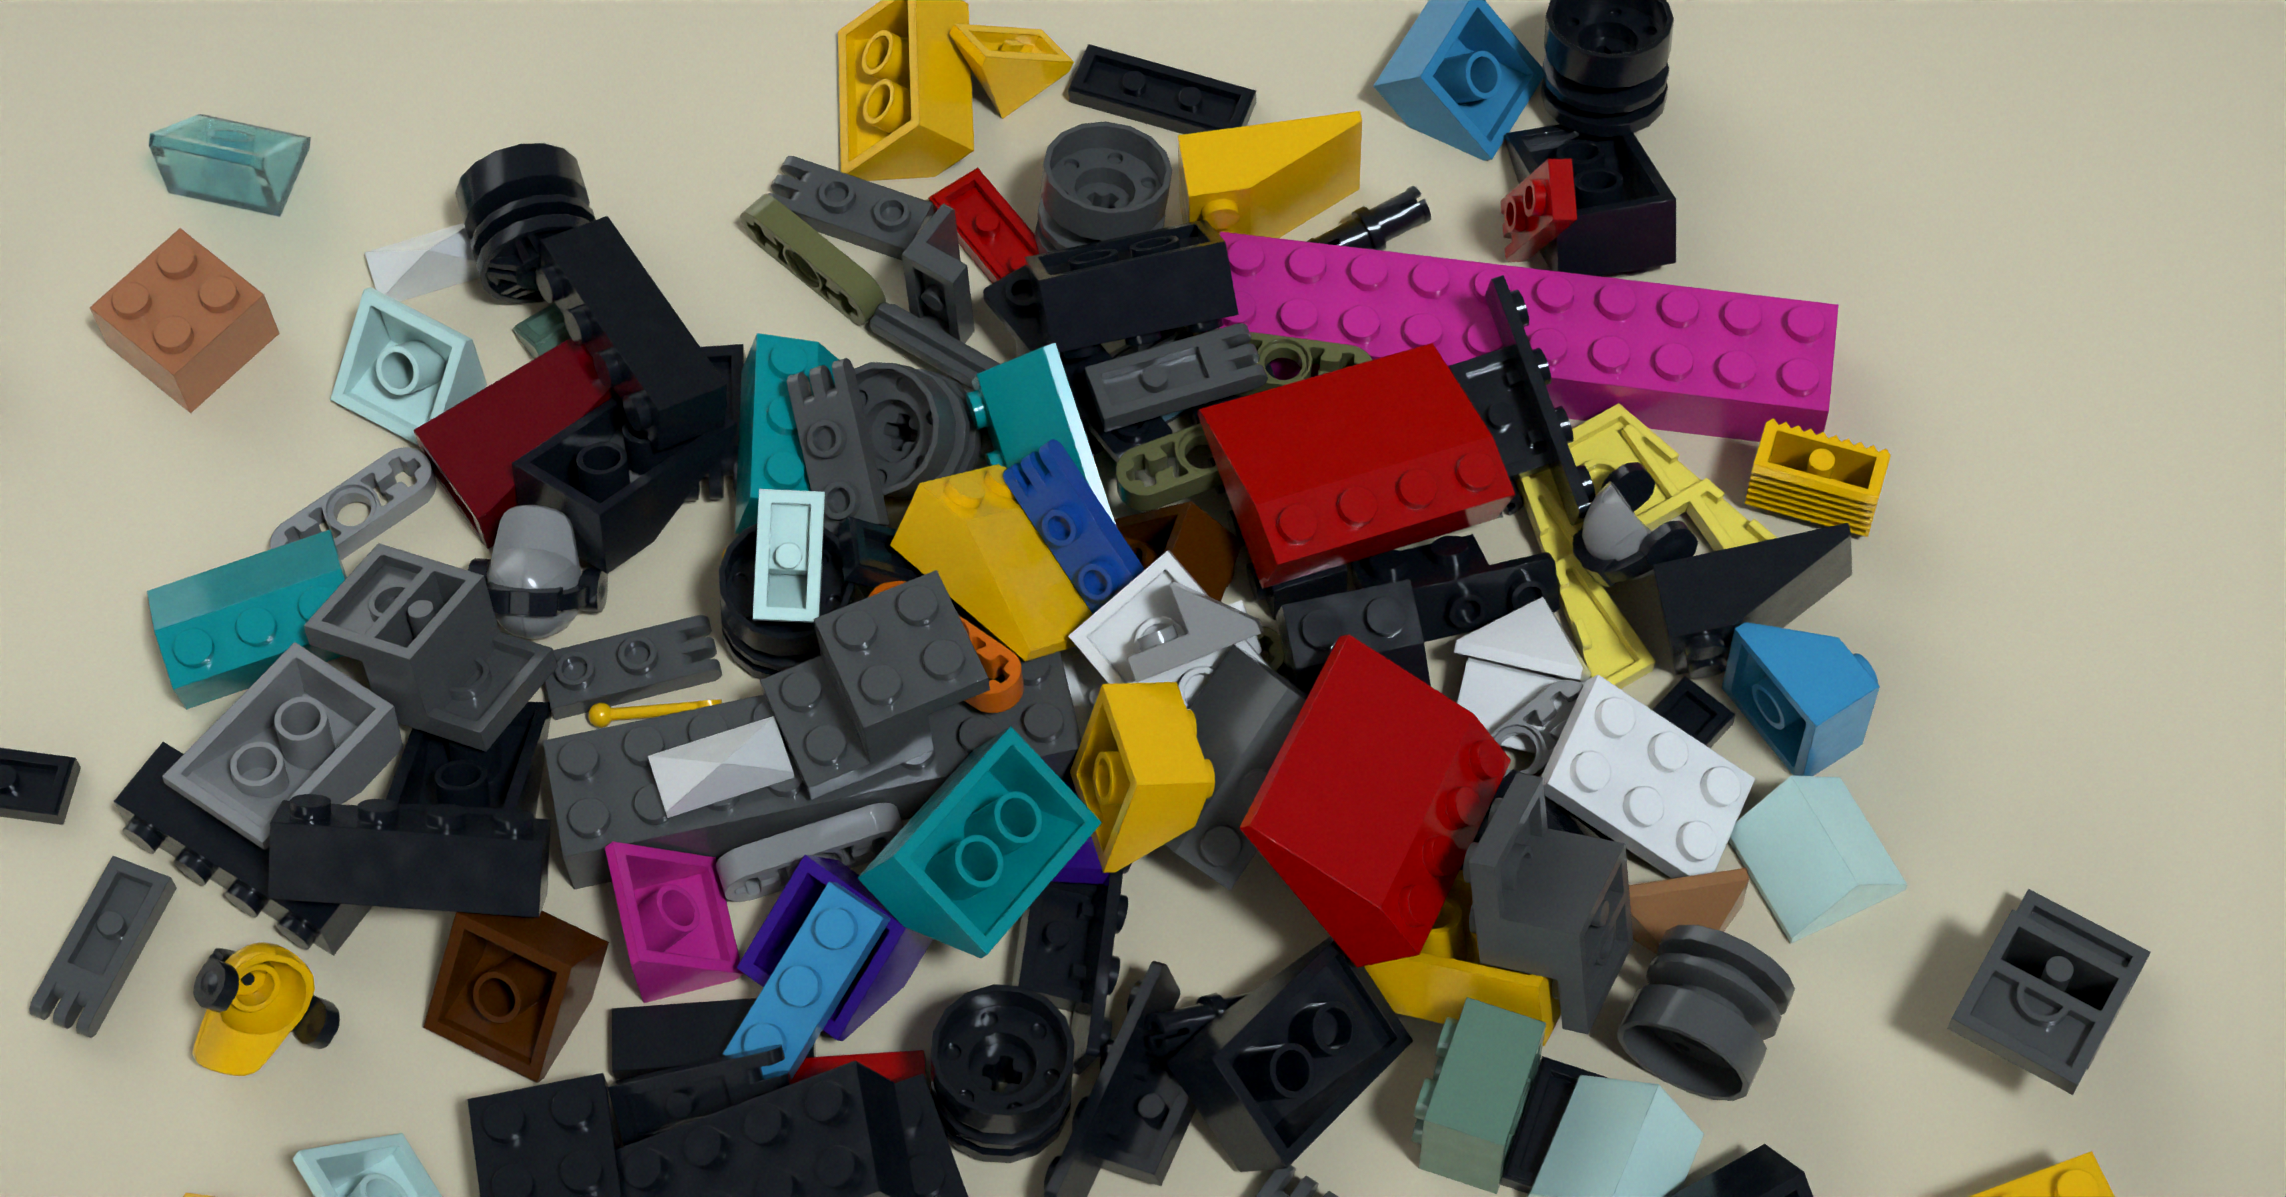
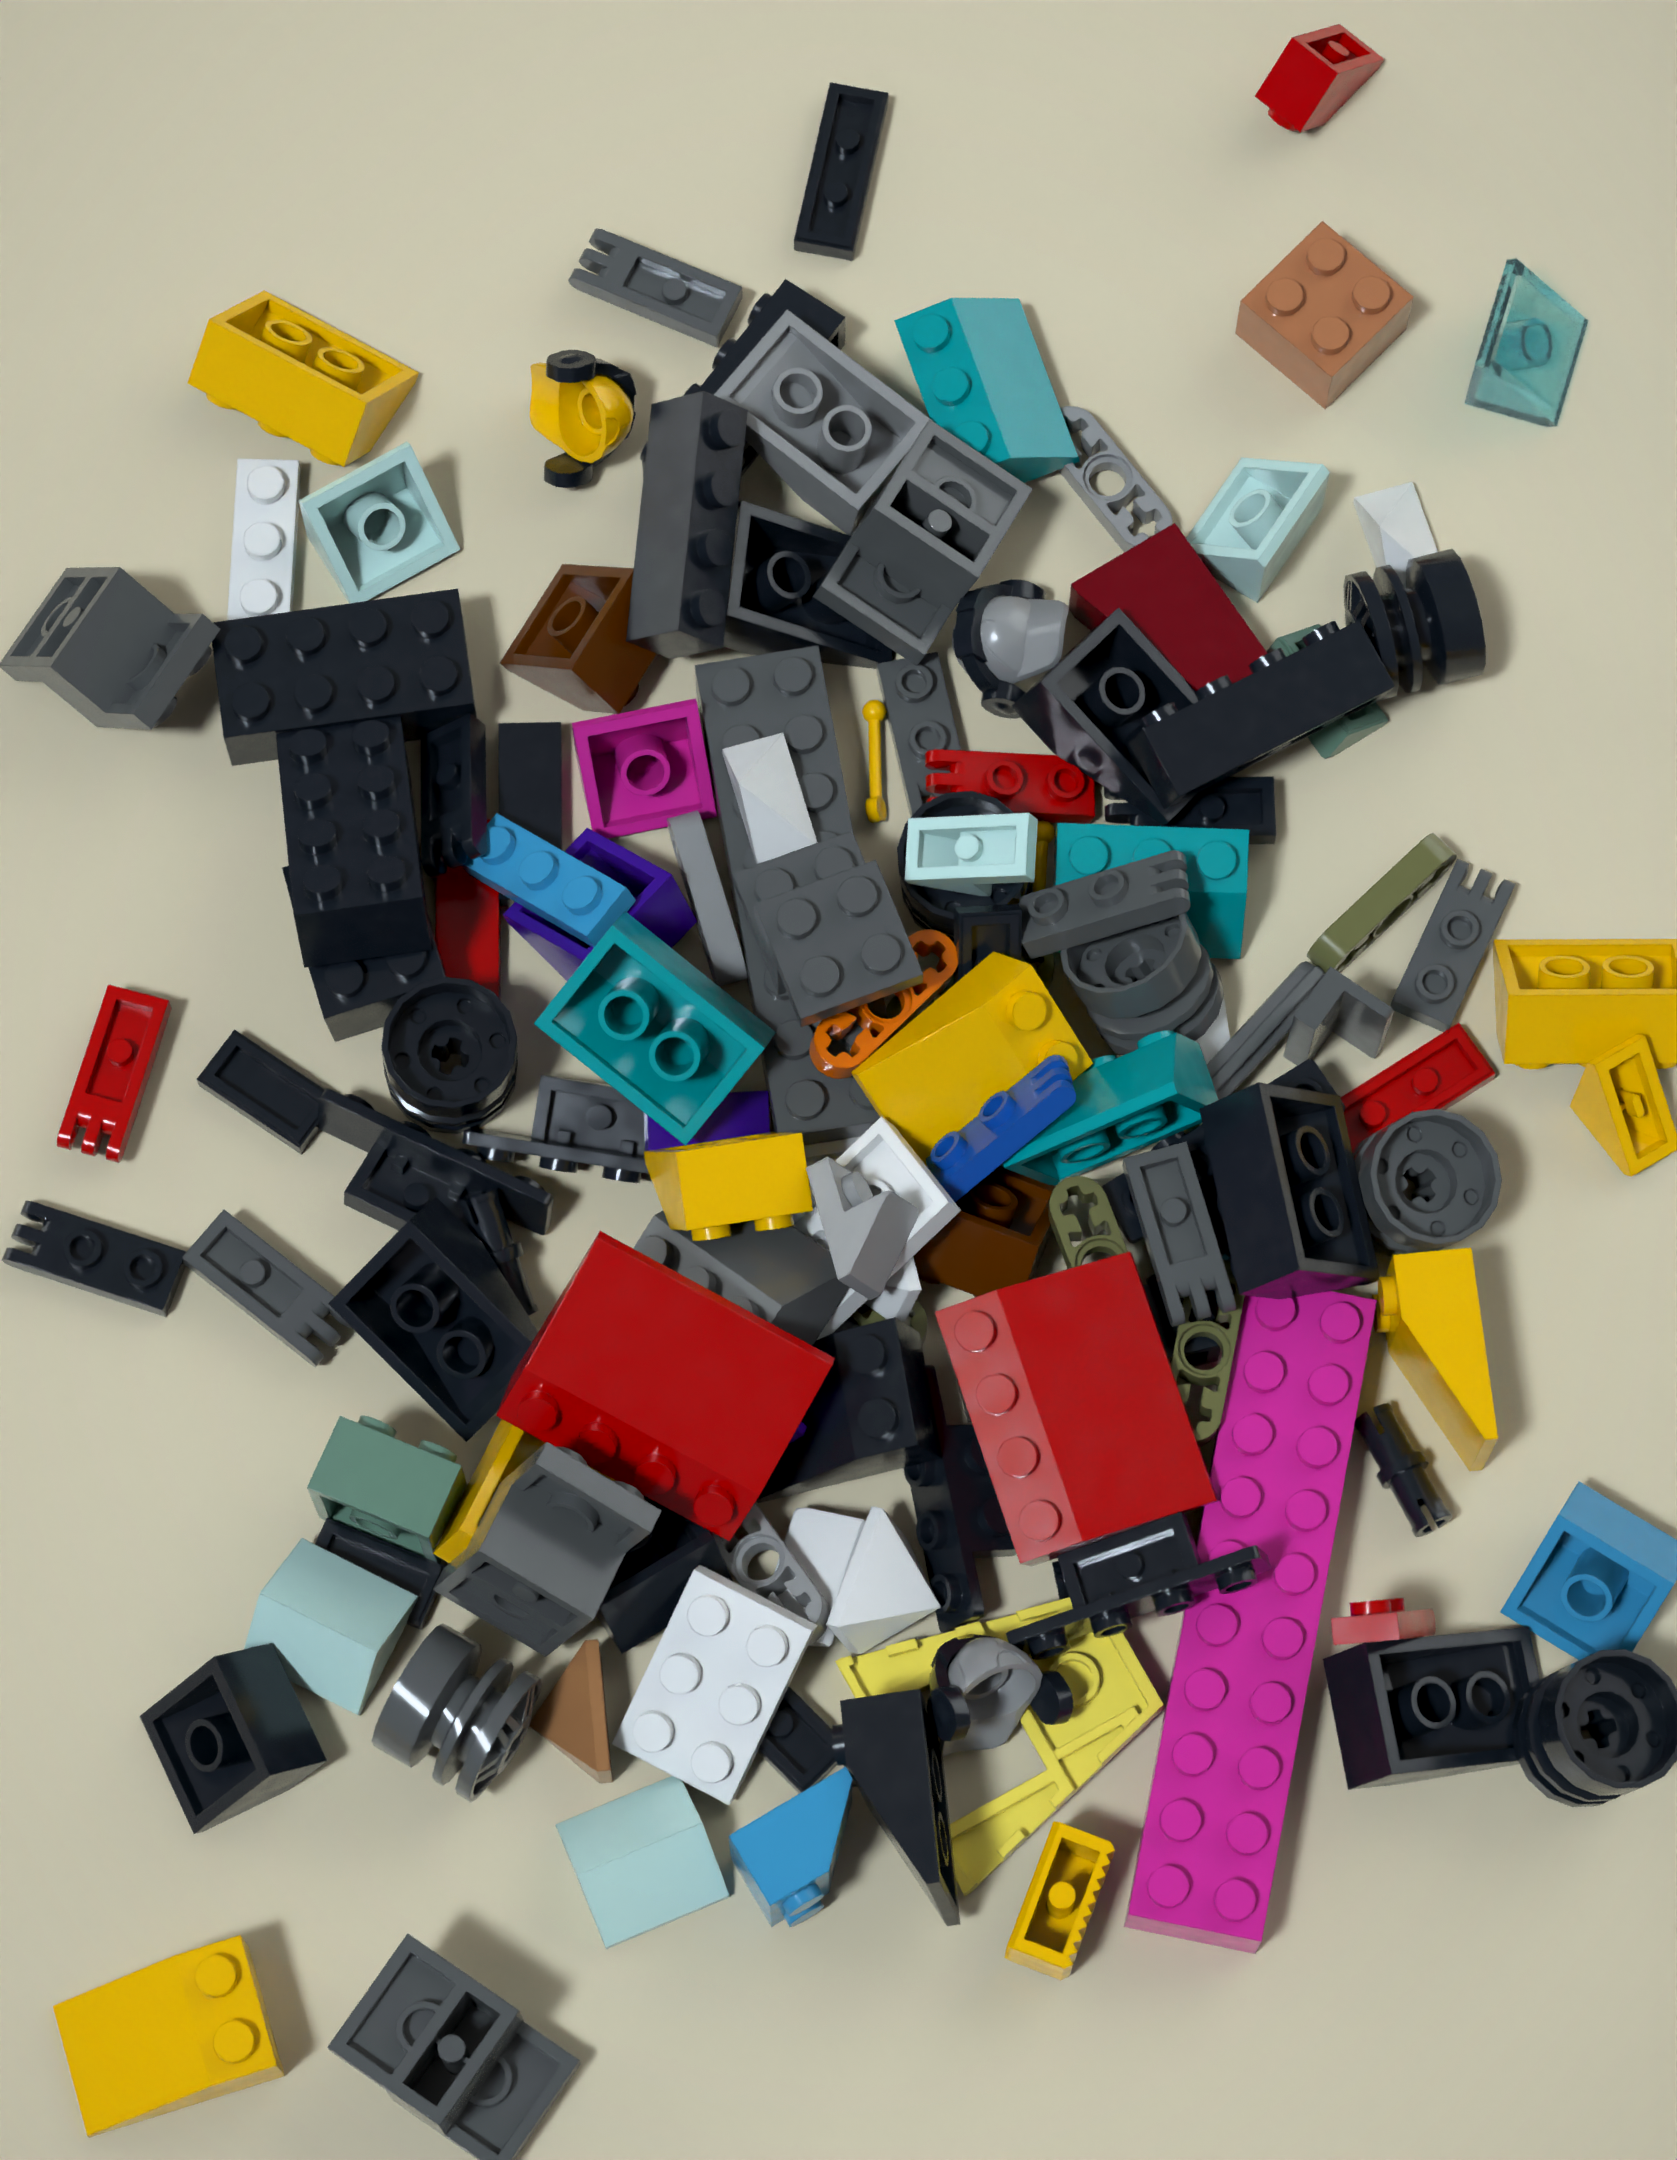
camera: 90 degrees right, 10 degrees up
black tile [1068,44,1256,134] -> none
none -> red hinge [925,749,1095,824]

